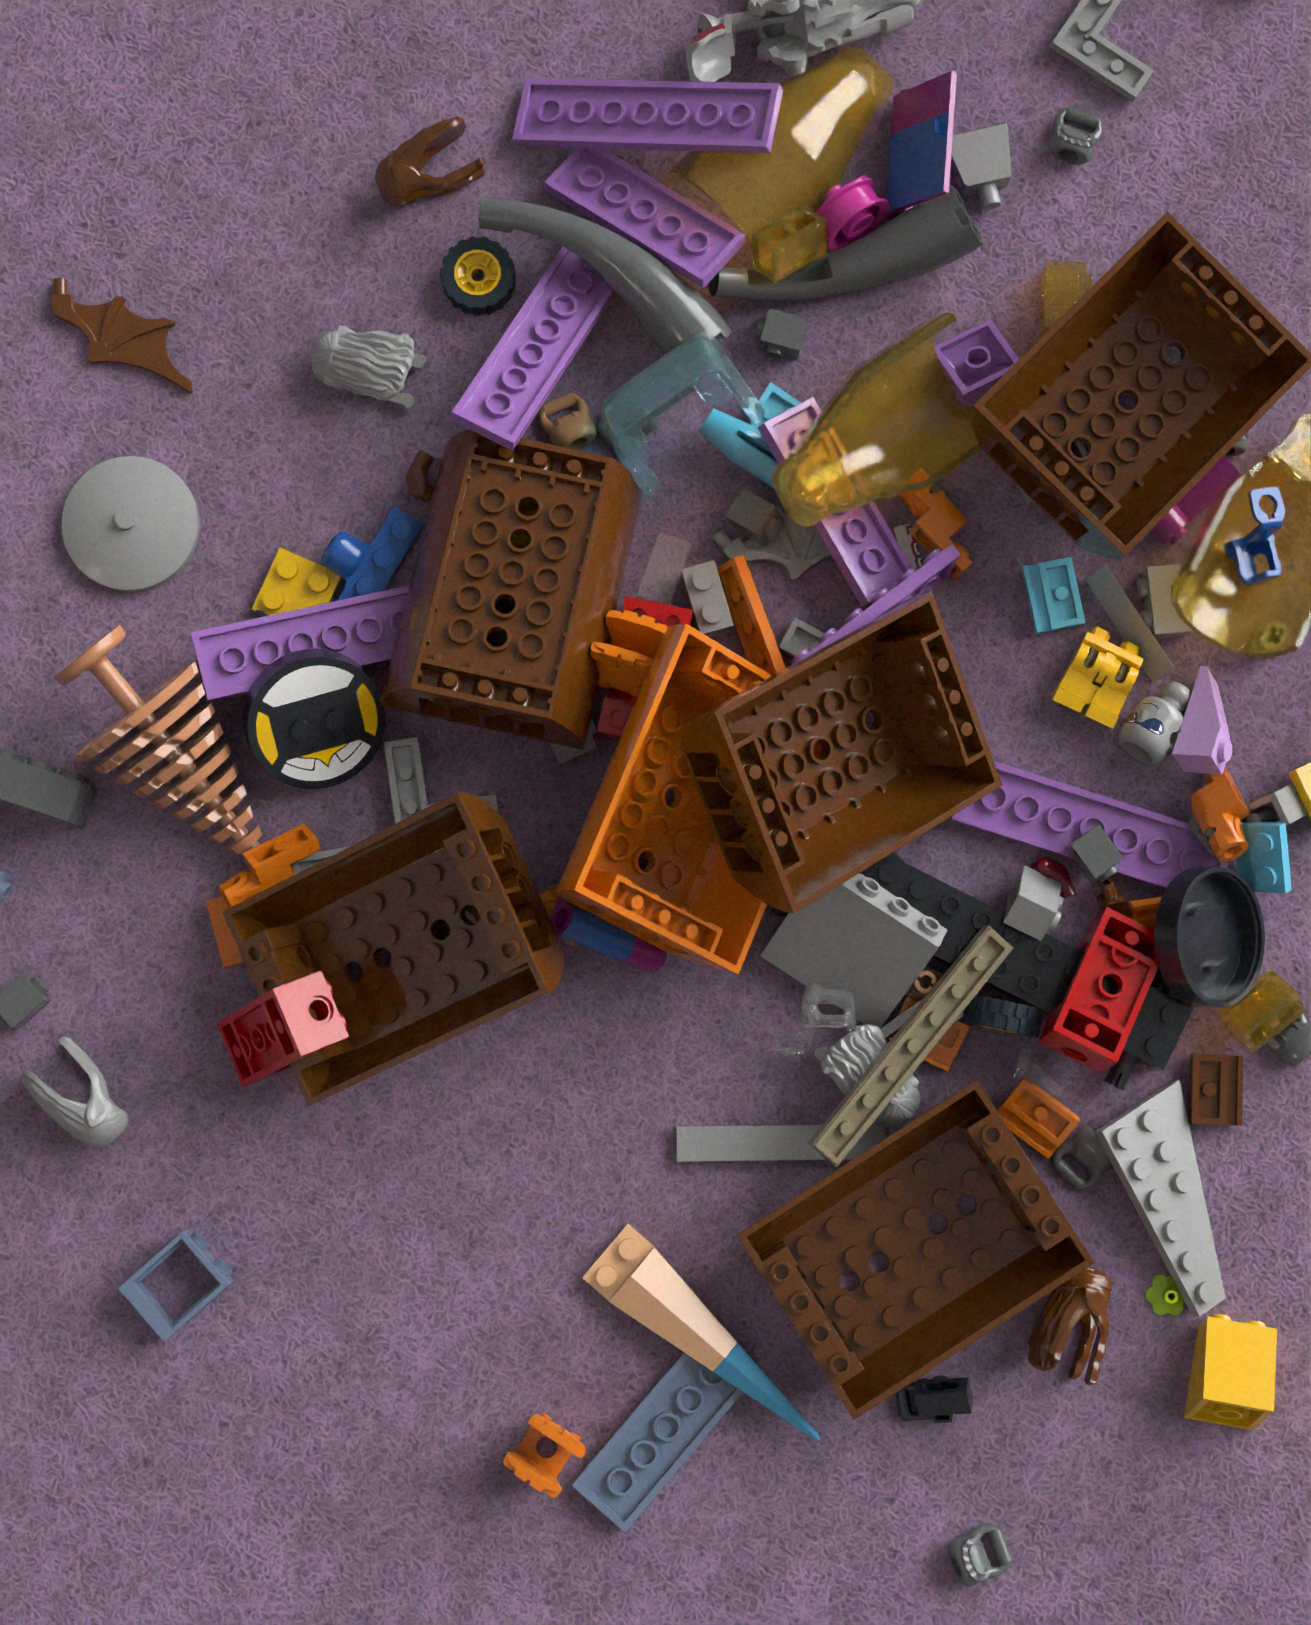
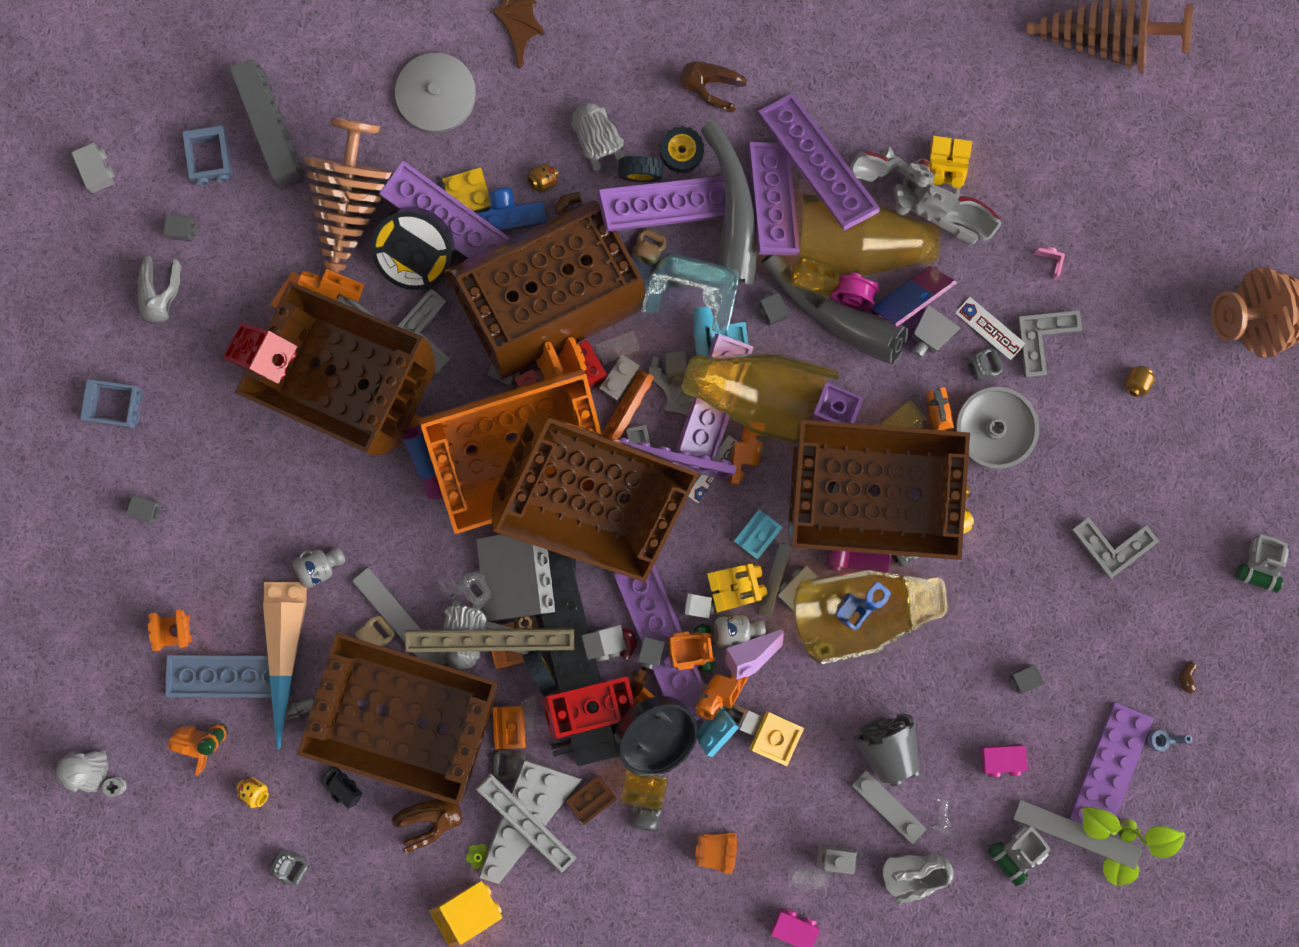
camera: 50 degrees right, 0 degrees up
none -> dark grey brick [126,495,161,523]
none -> orange piece [167,724,228,776]
none -> yellow head [236,777,269,808]
none -> light grey pin [285,696,315,721]
none -> light grey piece [292,547,346,588]
none -> tan piece [356,615,395,646]
none -> light grey tile [475,773,577,873]
none -> pearl gold head [527,163,559,193]
none -> black wheel [618,156,663,182]
none -> orange piece [668,624,716,672]
none -> light grey slope [684,593,715,619]
none -> orange plate [925,387,954,431]
none -> white sticker [956,297,1026,360]
none -> light grey dish [956,387,1039,469]

